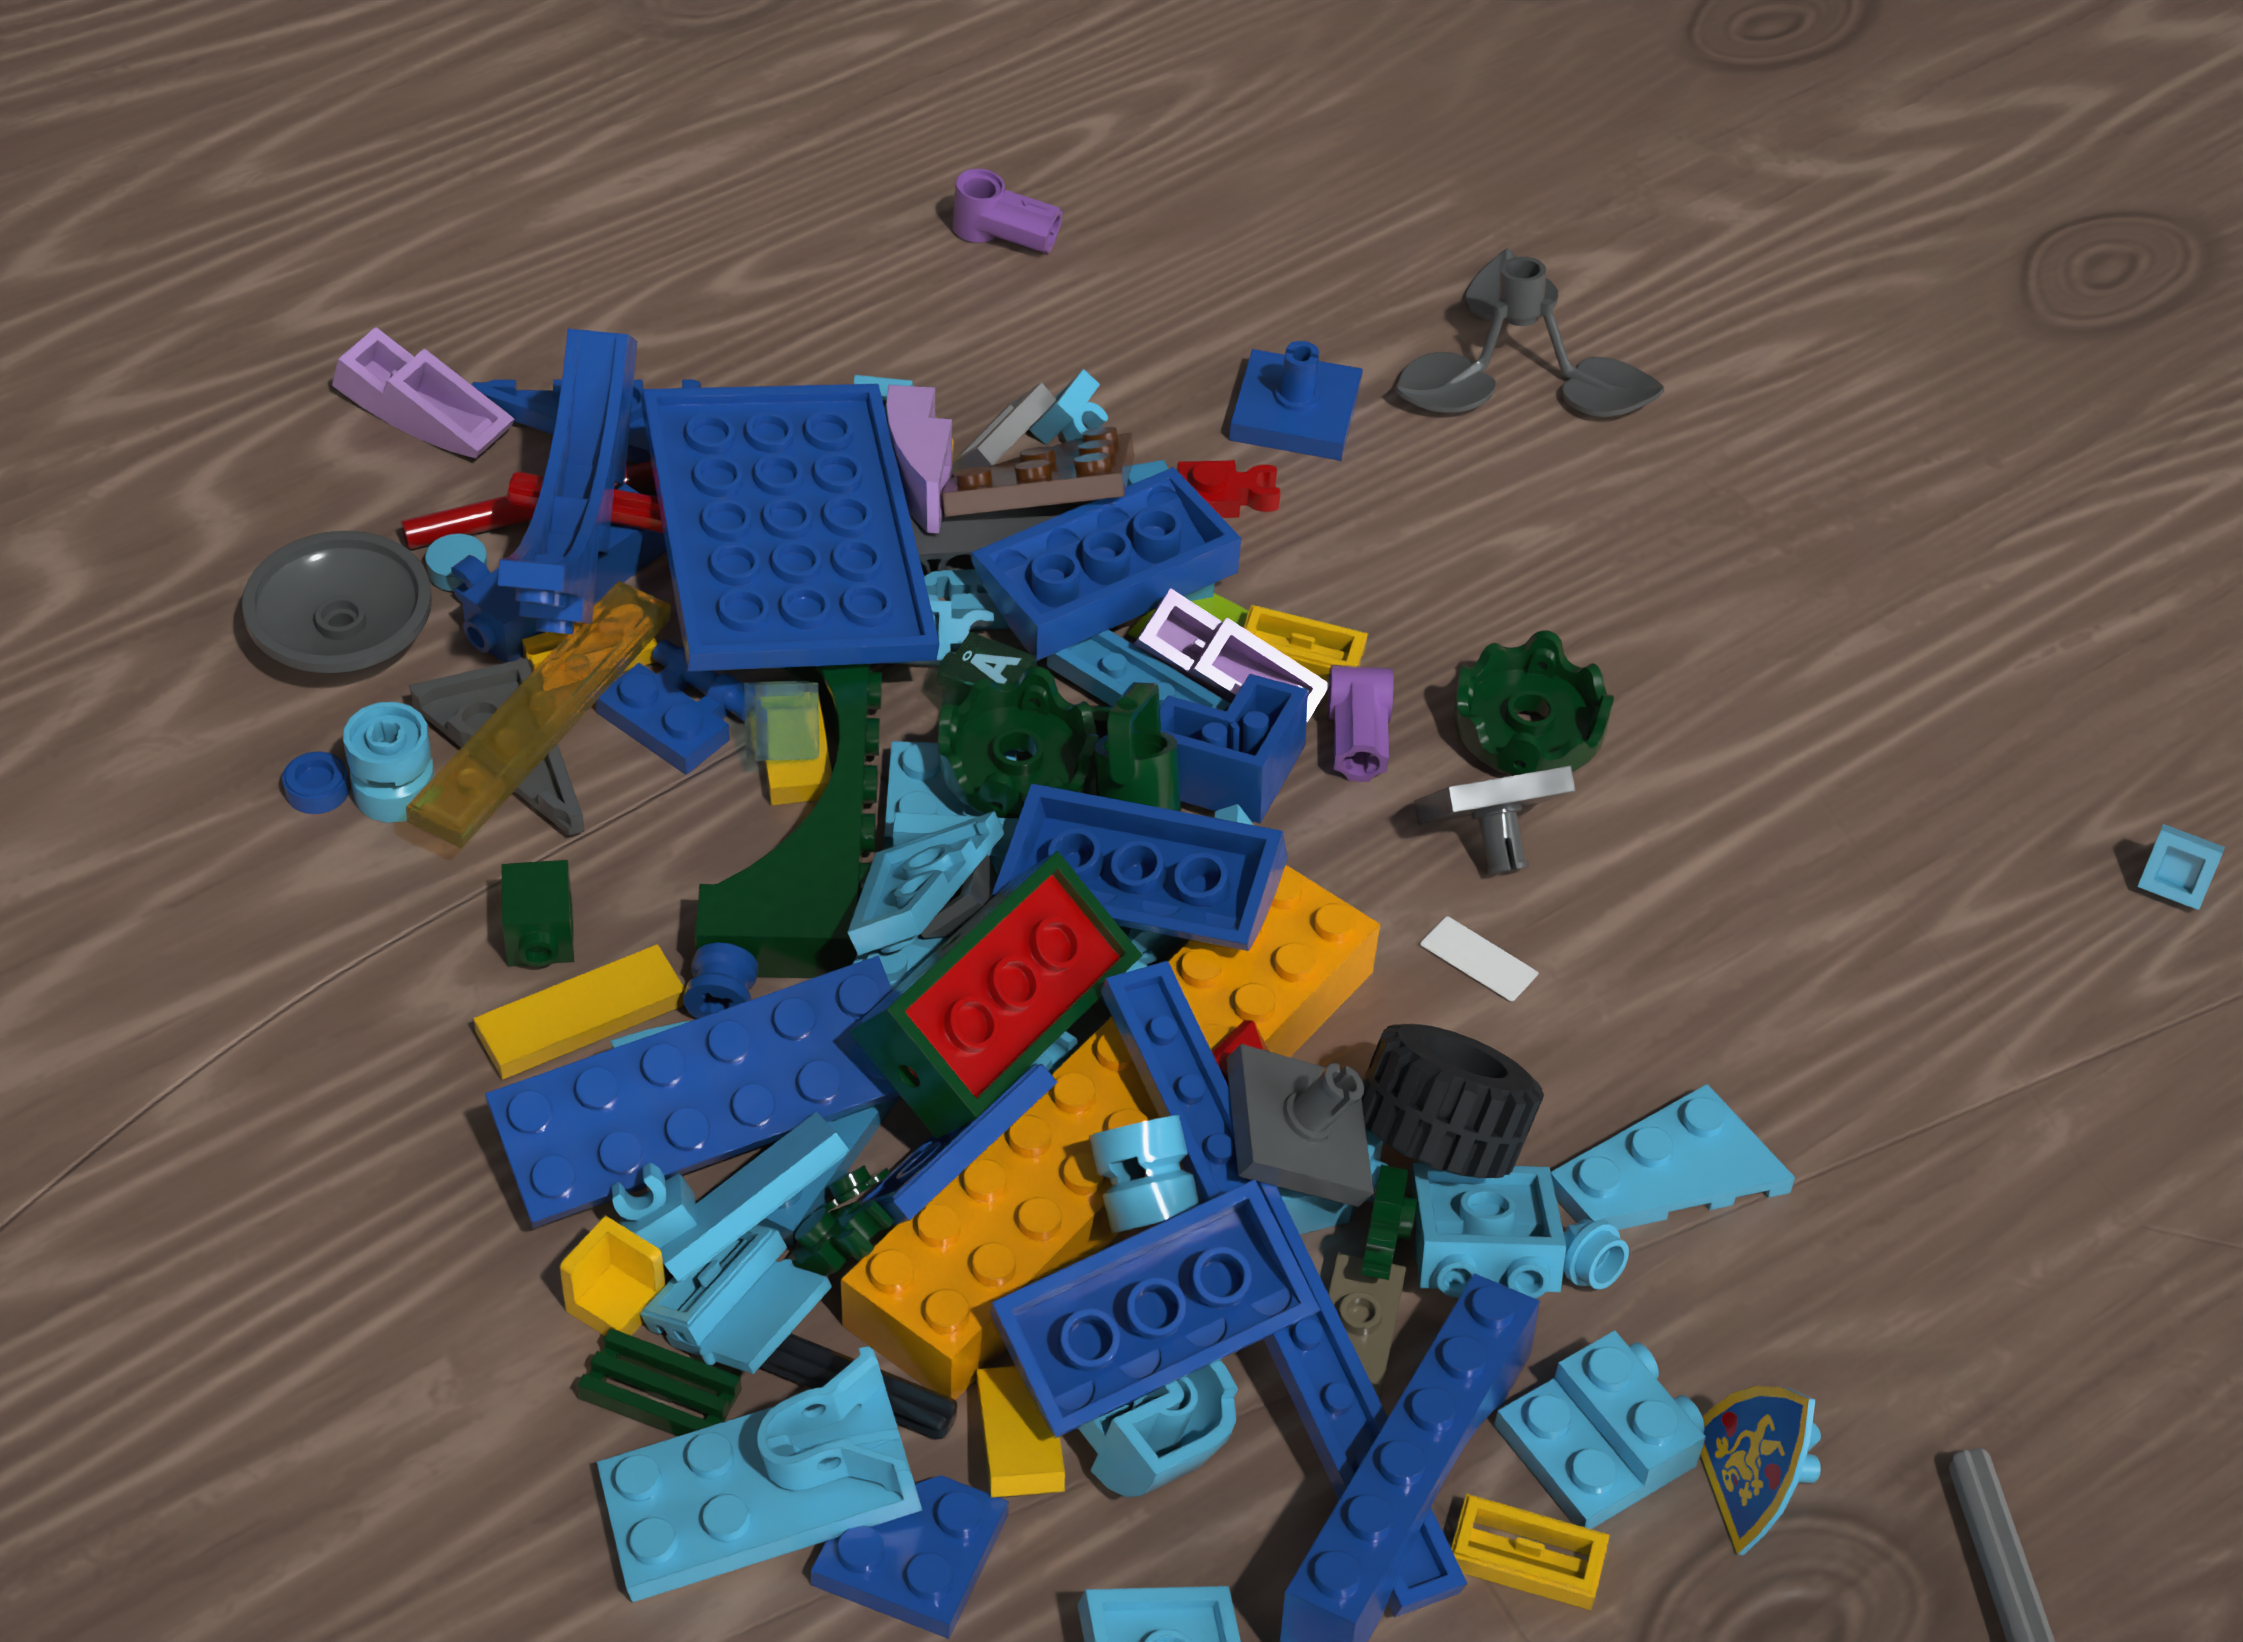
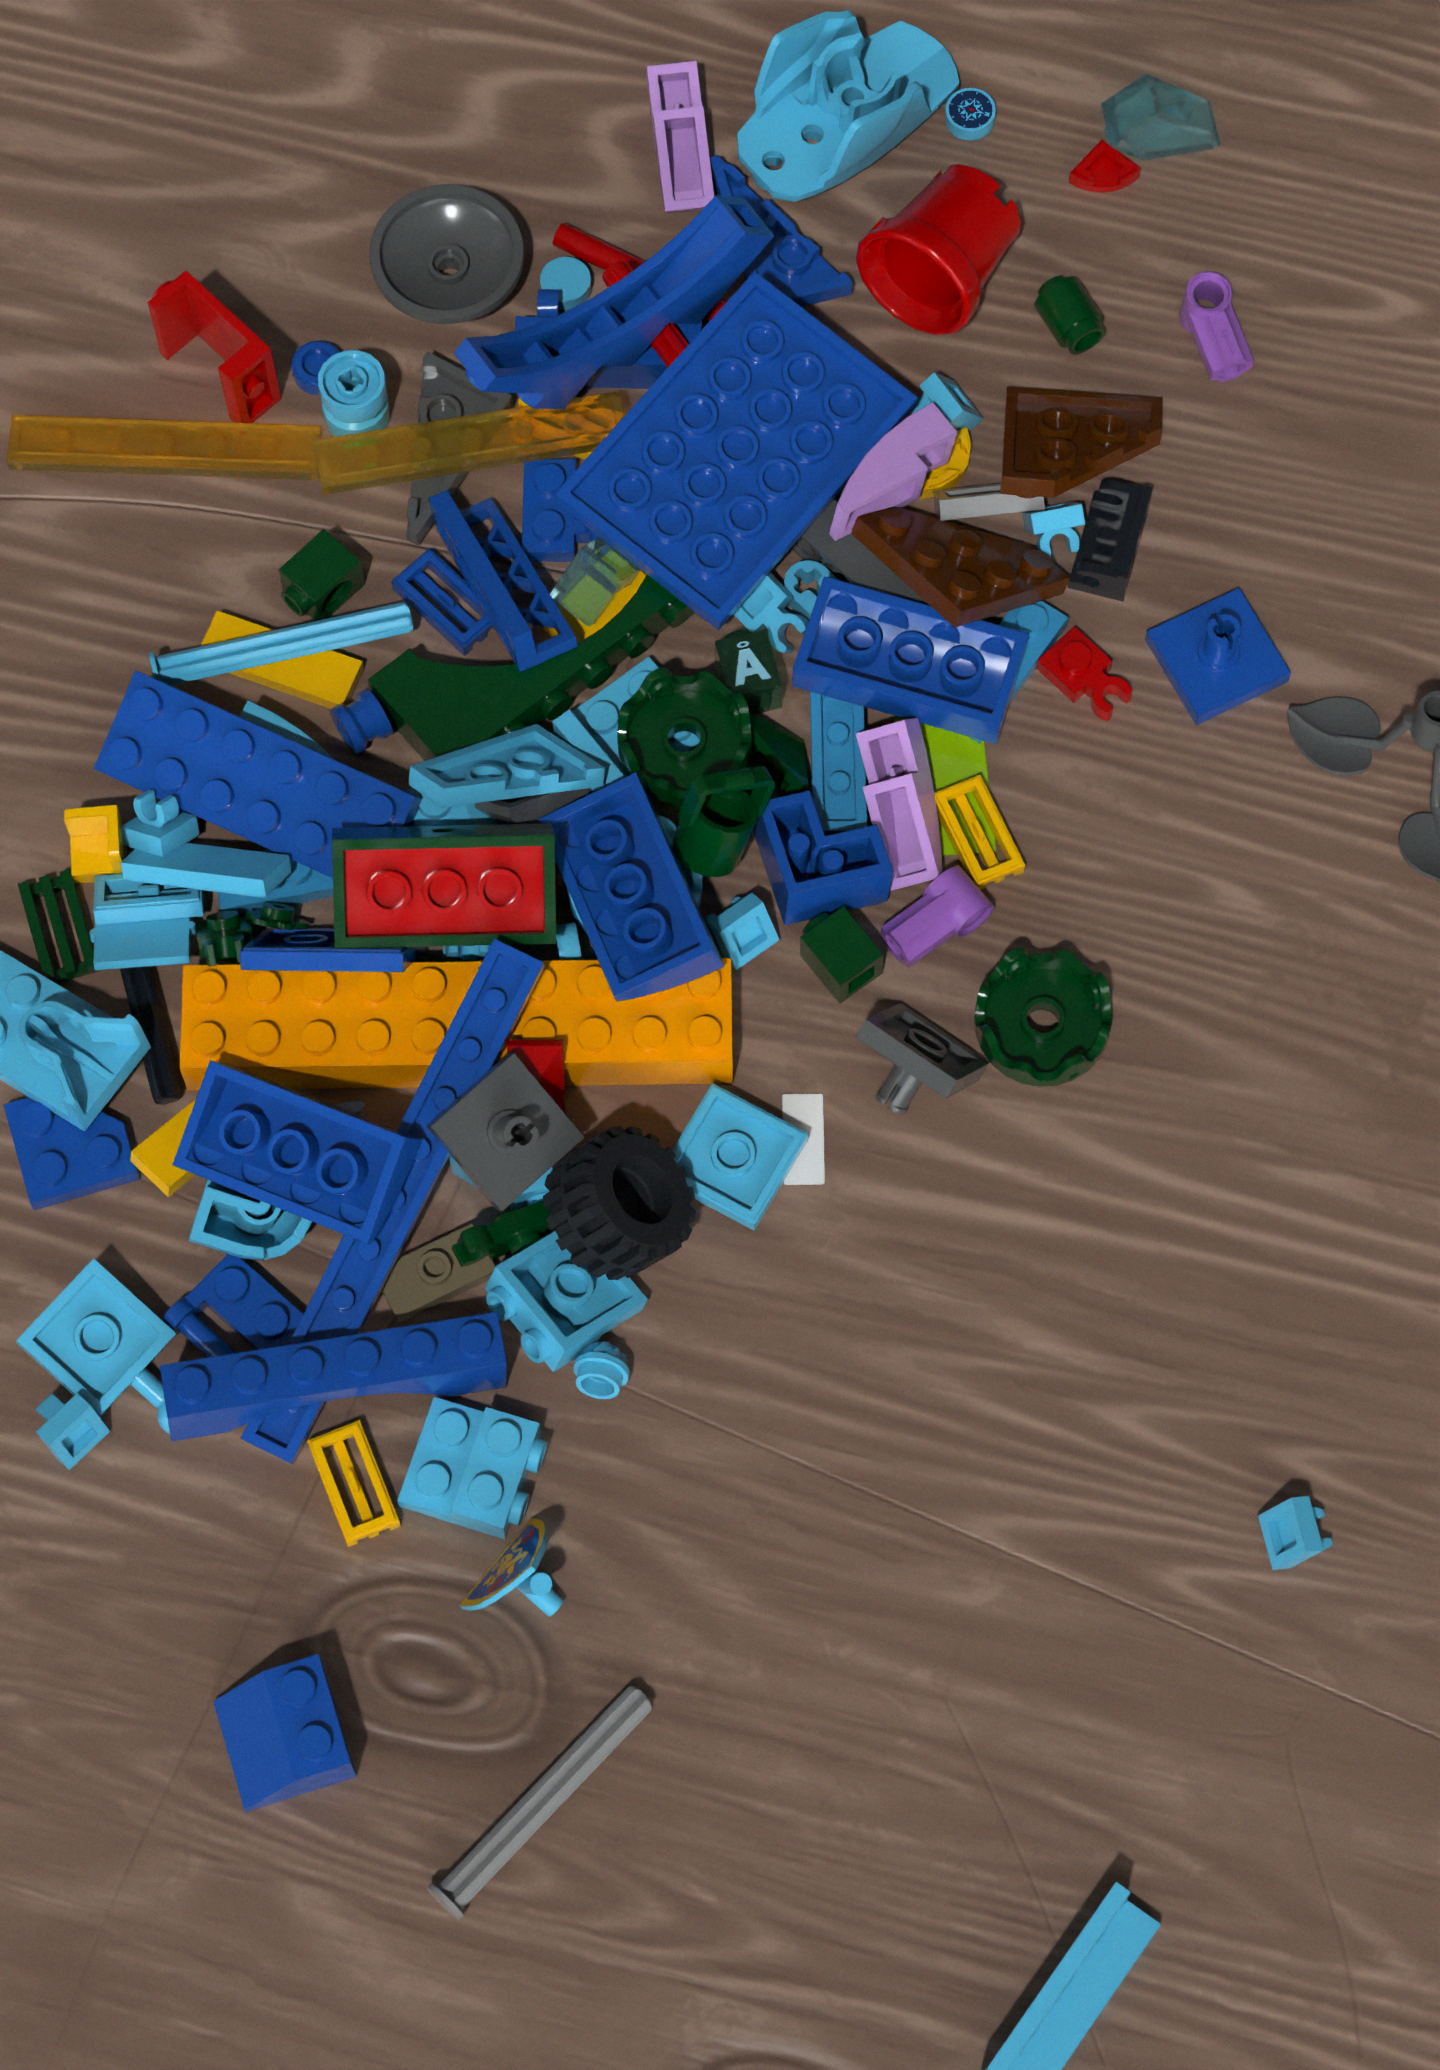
camera: 55 degrees right, 20 degrees up
medium azure wheel [1089,1115,1200,1234] -> none
medium azure wing [1551,1084,1795,1230] -> none
none -> clear yellow tile [6,415,322,480]
none -> red panel [147,270,281,431]
none -> medium azure axle [148,602,413,685]
none -> blue plate [162,1254,303,1357]
none -> blue tile [391,548,494,656]
none -> blue fence [428,490,578,672]
none -> medium azure plate [672,1083,808,1231]
none -> medium azure piece [737,10,959,202]
none -> dark green brick [800,906,883,1004]
none -> red piece [856,164,1021,336]
none -> tile [945,88,996,141]
none -> reddish brown plate [1001,387,1162,498]
none -> dark green brick [1034,275,1106,355]
none -> black hinge [1067,480,1153,602]
none -> red tile [1069,139,1141,193]
none -> clear light blue slope [1101,73,1221,161]

